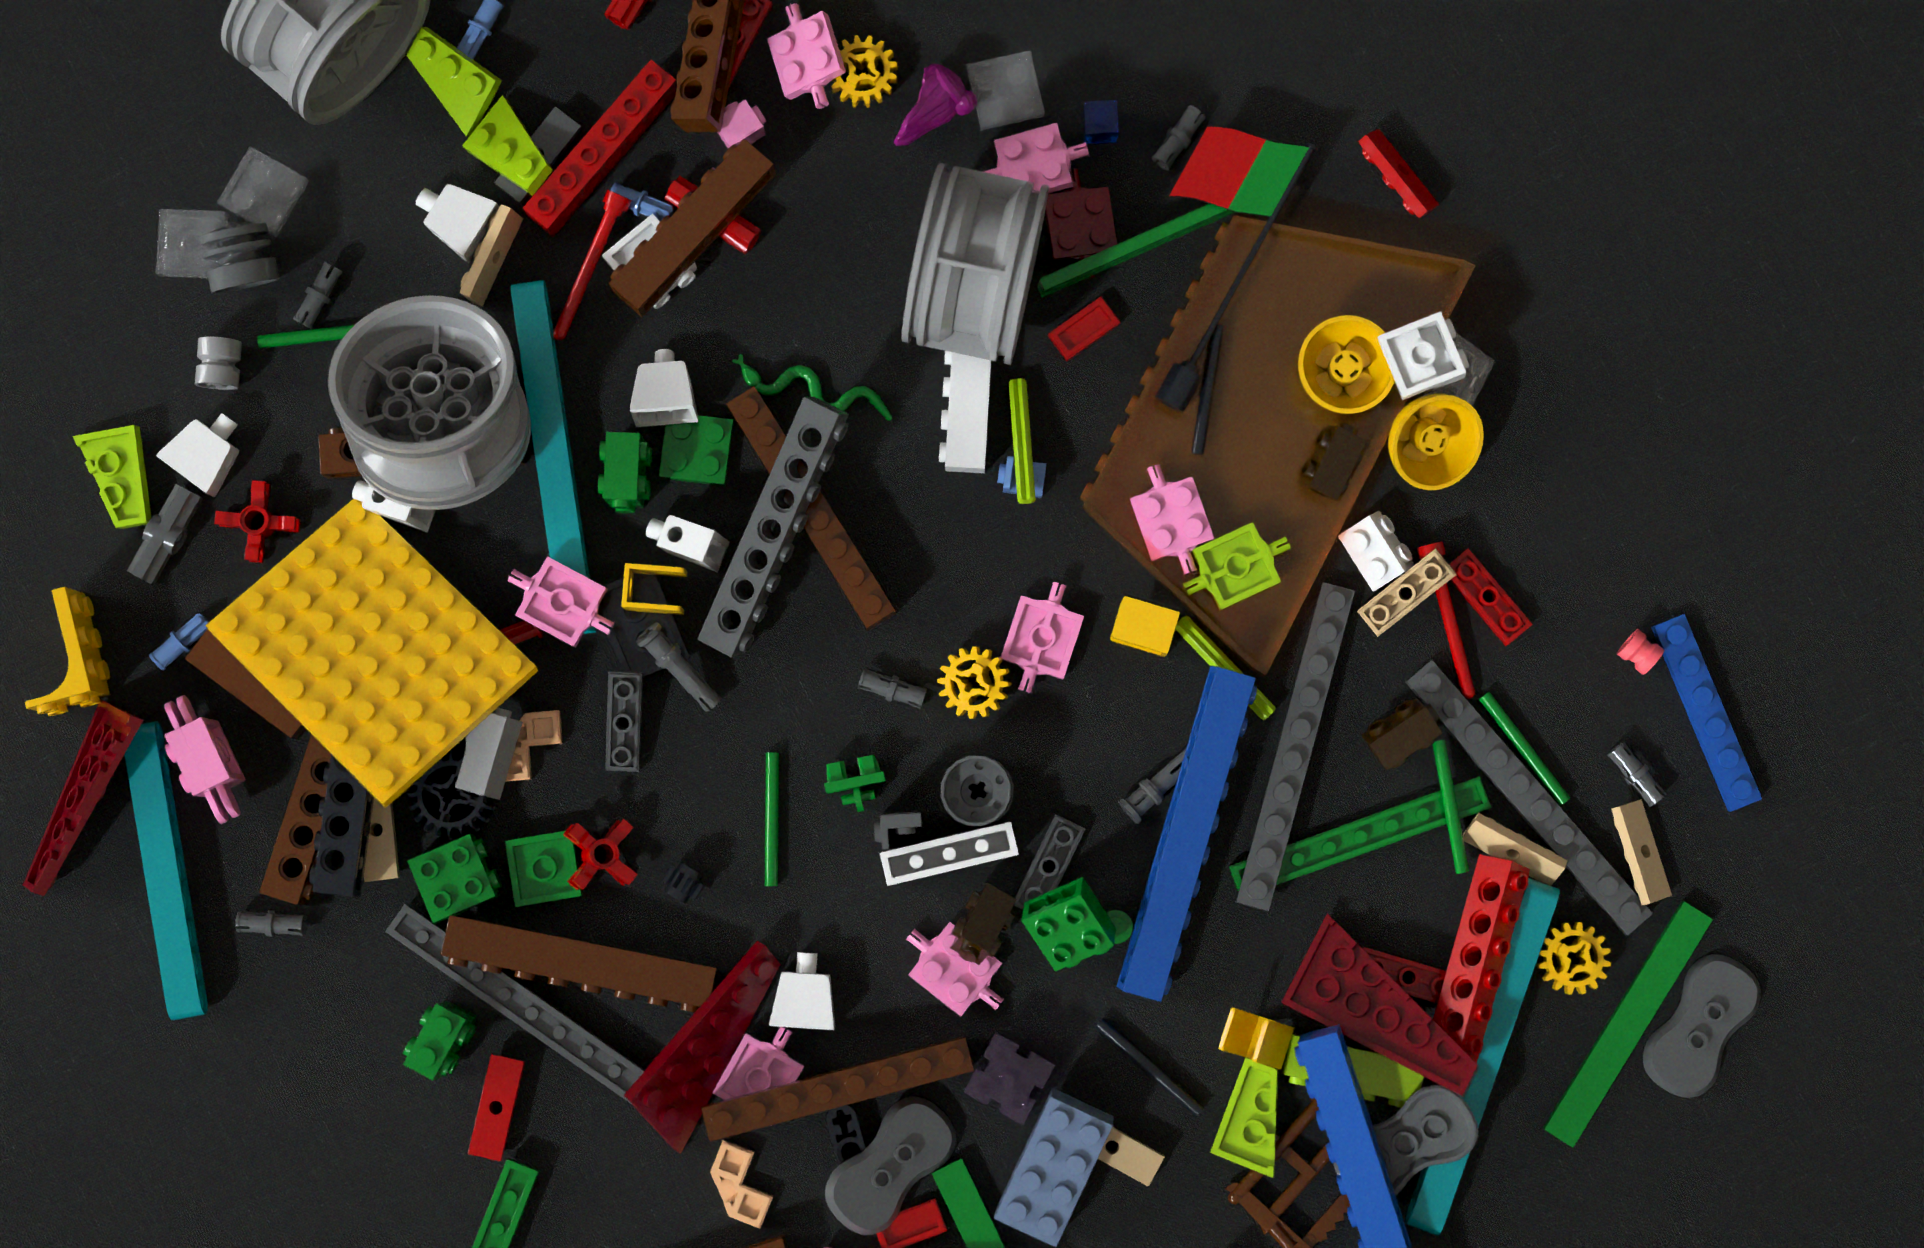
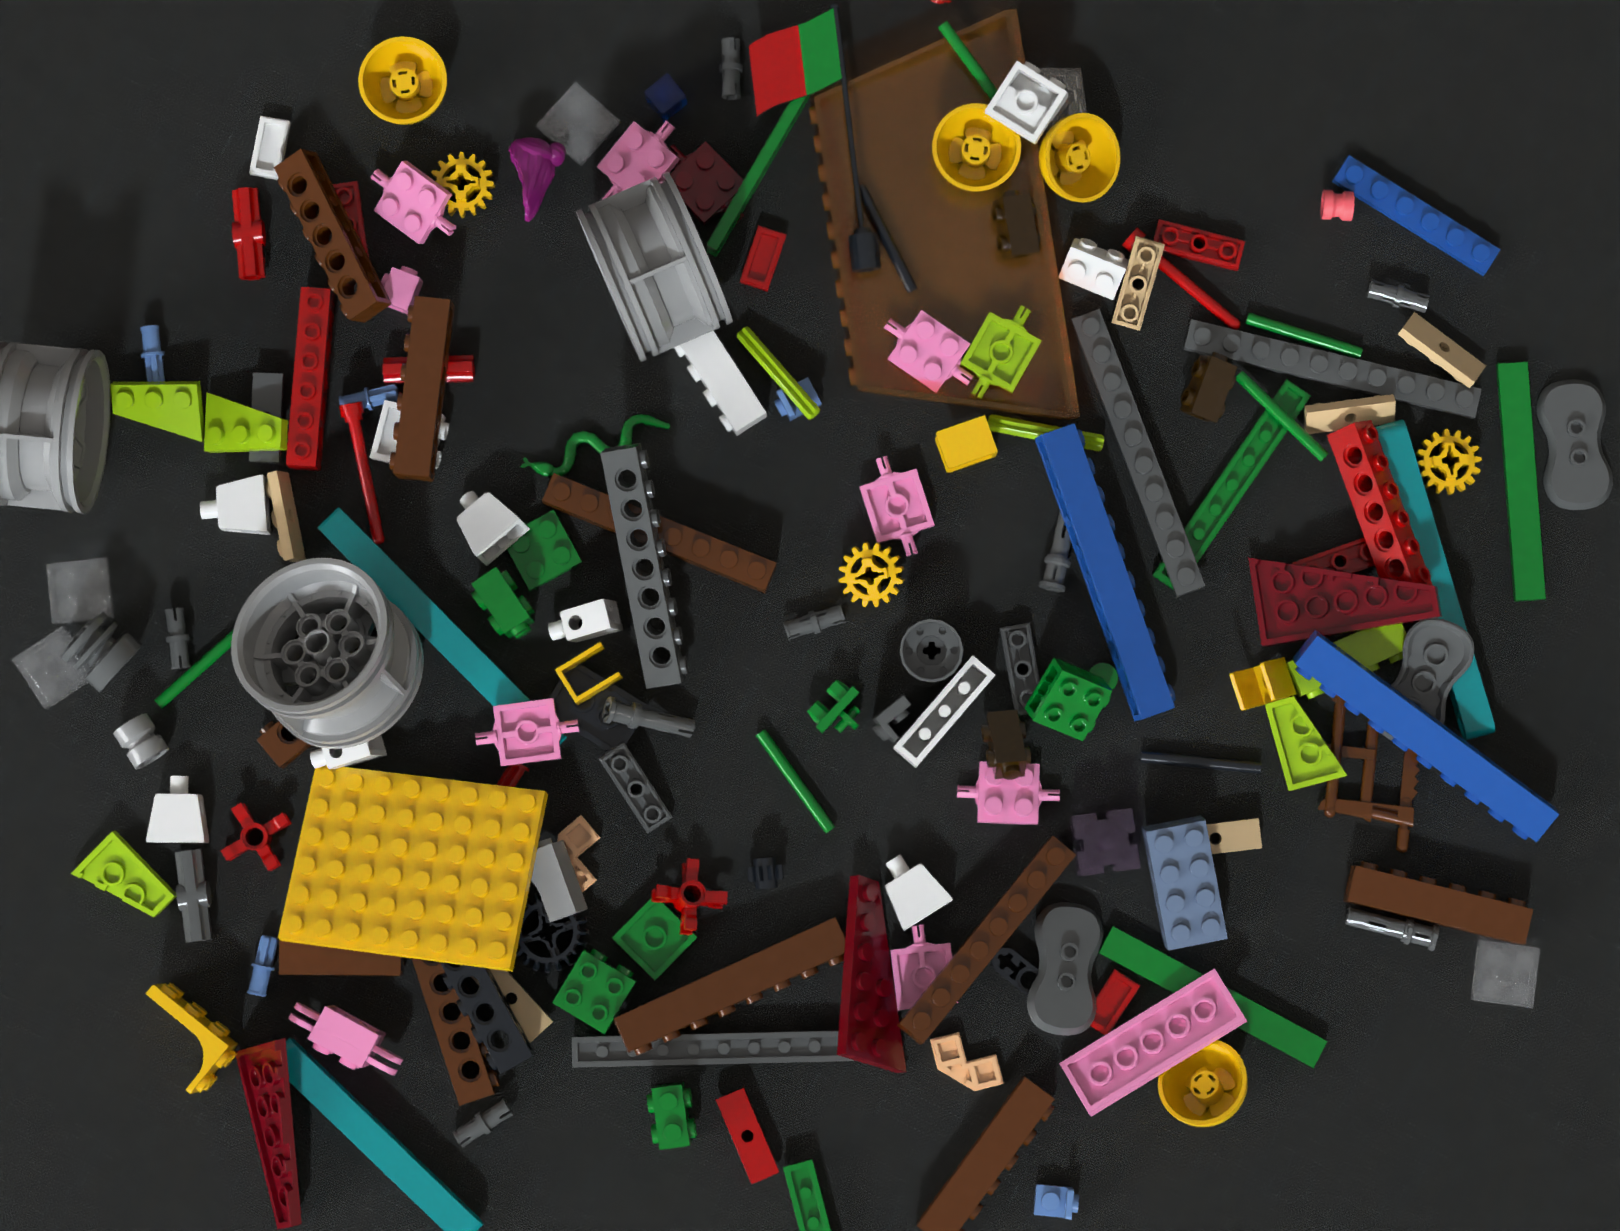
camera: 35 degrees left, 0 degrees up
none -> green bar [938,20,998,100]

